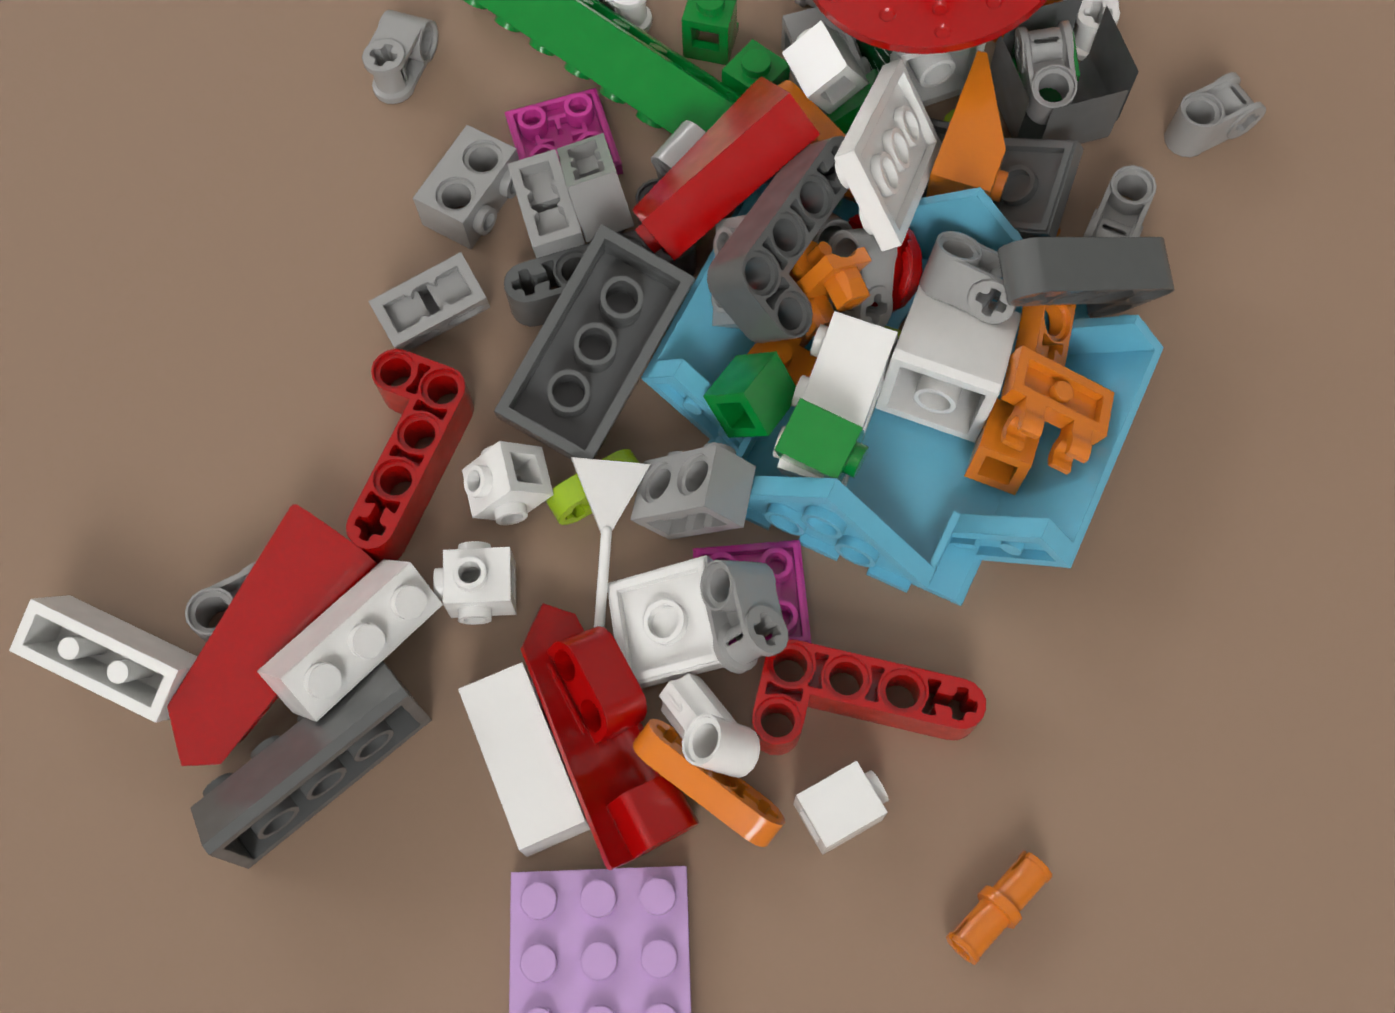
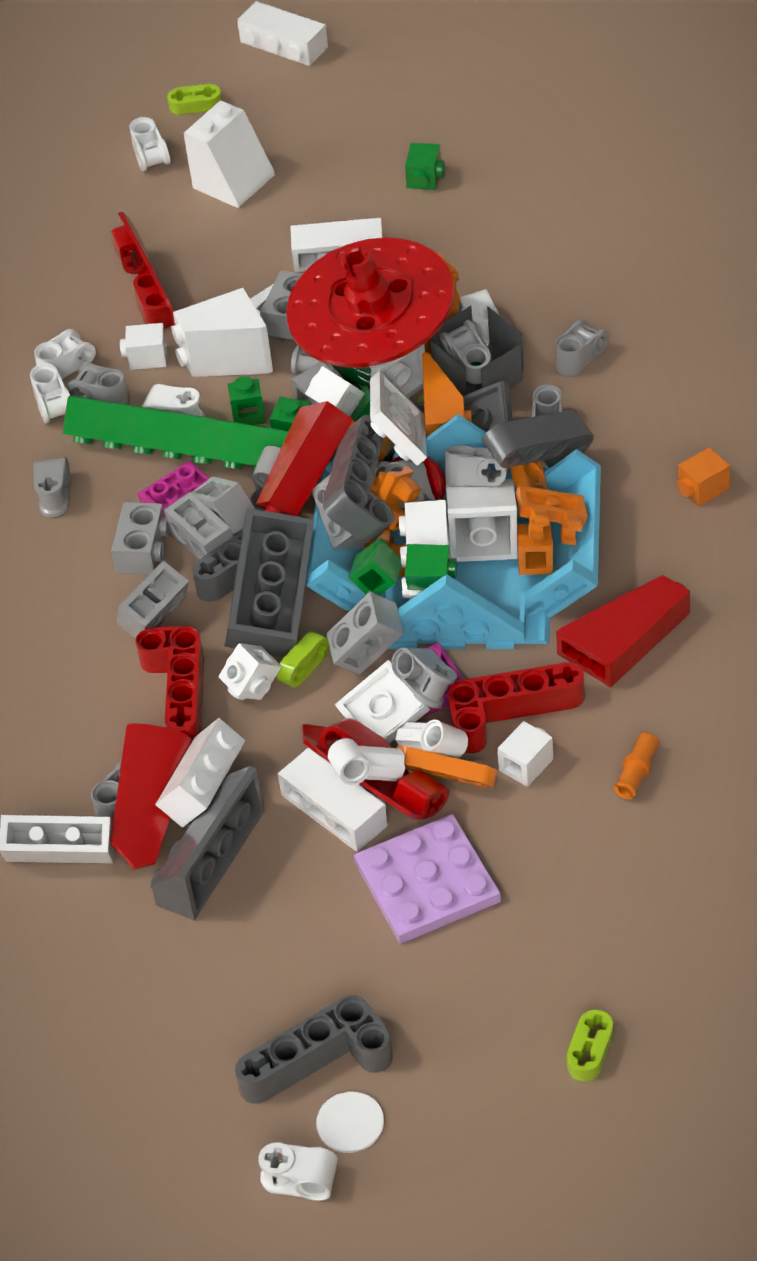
camera: 20 degrees left, 20 degrees down
white brick [433,541,517,625] -> none
white piece [571,457,651,628] -> none
none -> white piece [328,738,405,785]
none -> red slope [556,575,690,688]
none -> orange brick [677,447,730,507]

